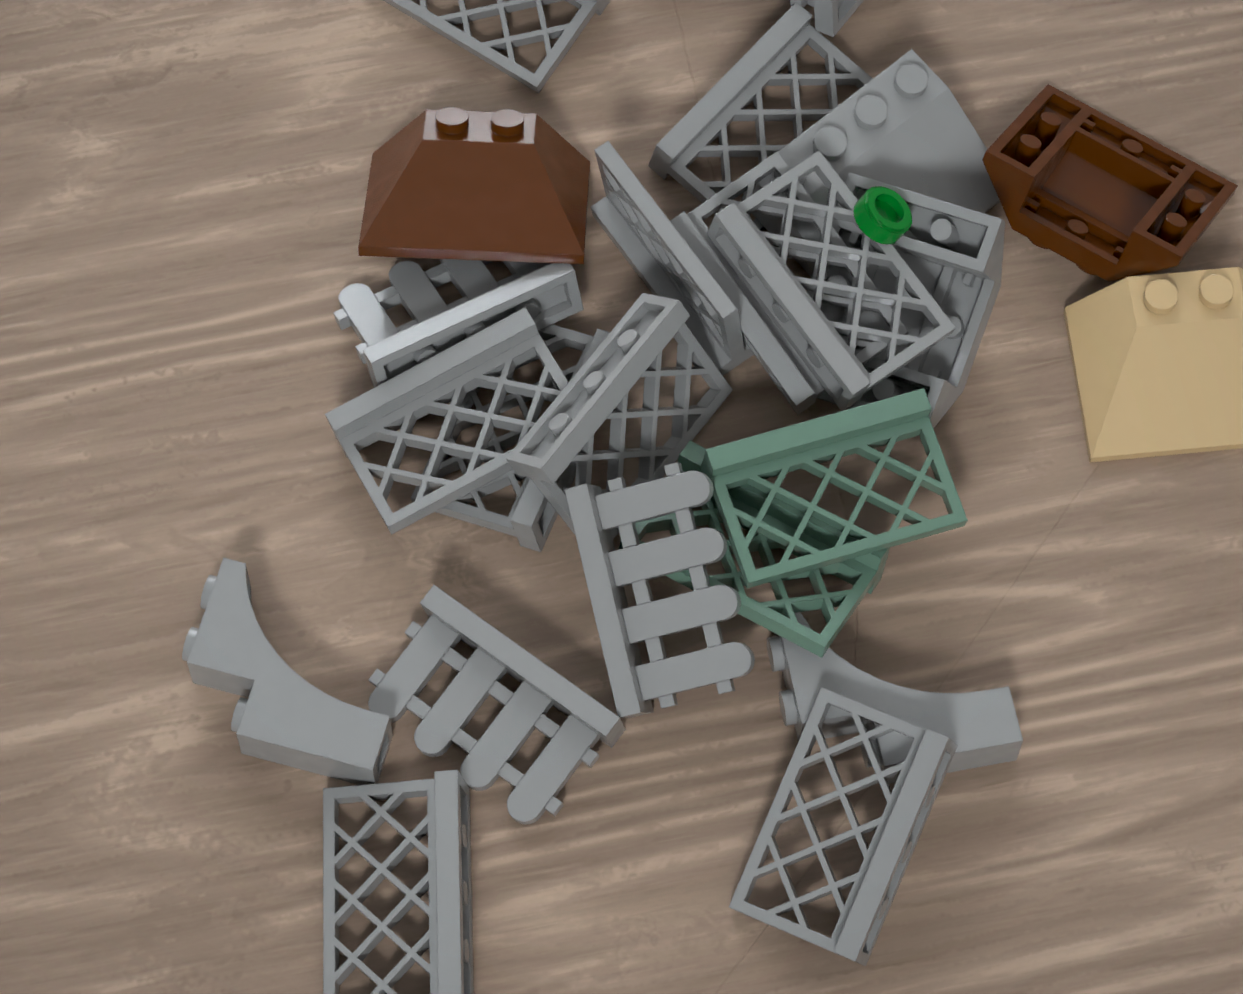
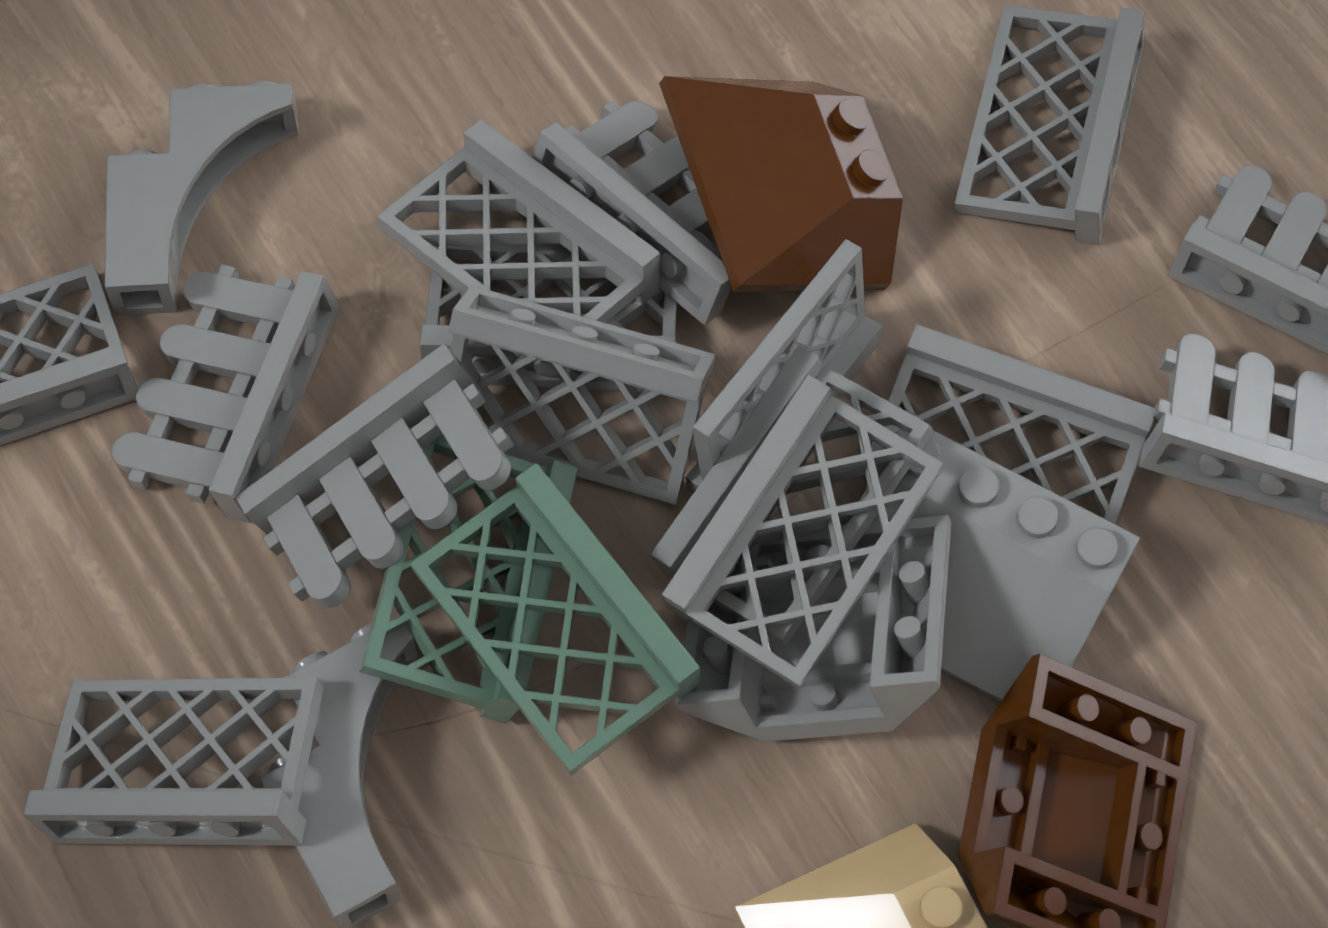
camera: 70 degrees right, 0 degrees up
green tile [853,186,912,245] -> none

